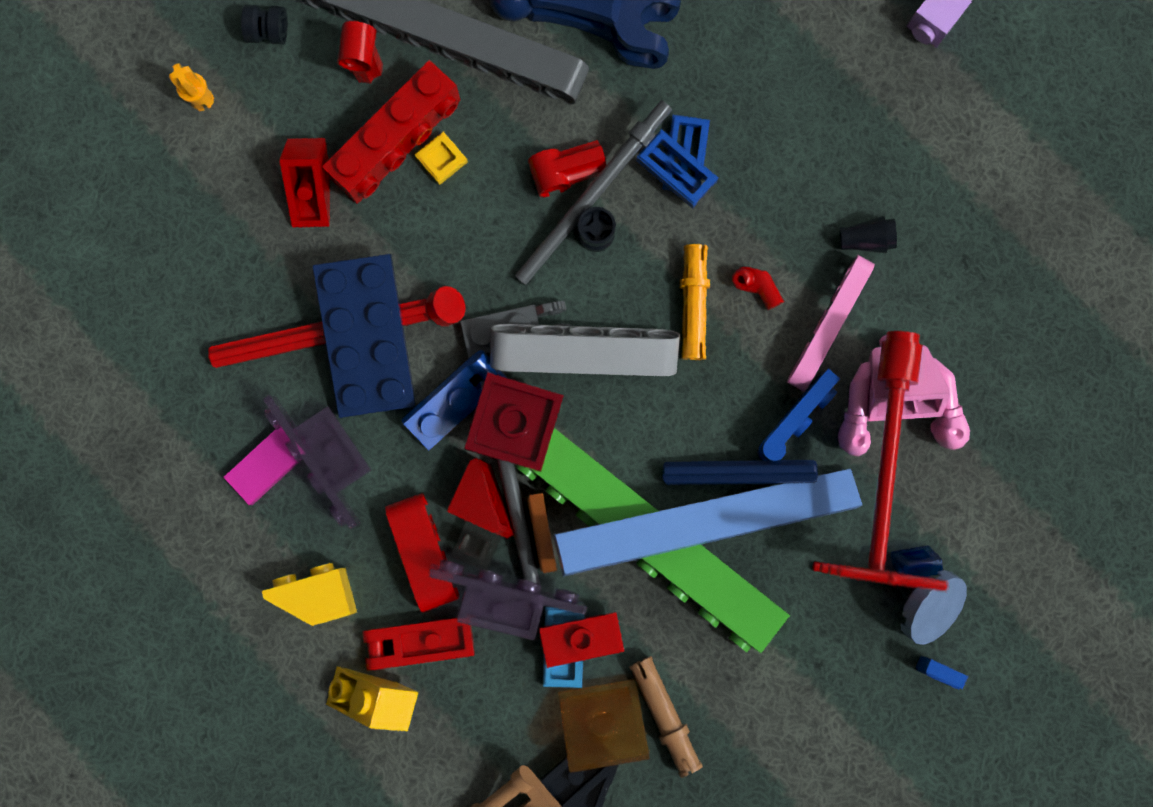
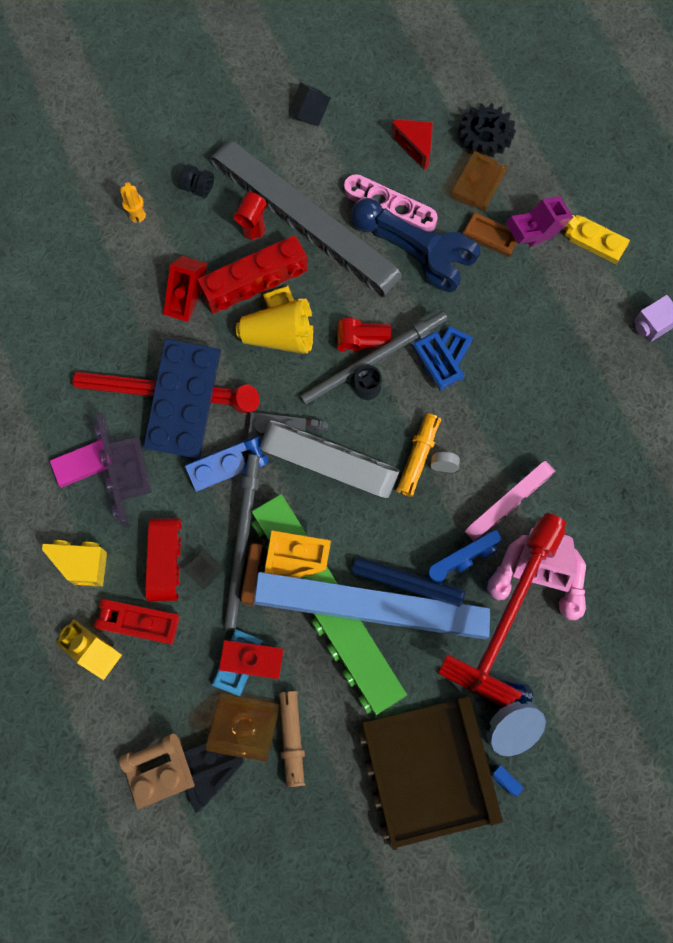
camera: 20 degrees right, 10 degrees down
clear purple bracket [429,560,587,640] -> none
red slope [447,458,514,538] -> none
dark red plate [464,372,564,472] -> none
red arm [732,266,784,311] -> none
black cone [840,216,897,254] -> none
none -> yellow cone [236,299,313,354]
none -> light orange wing [265,530,331,578]
none -> dark brown panel [358,696,503,850]
none -> light grey tile [431,452,460,473]

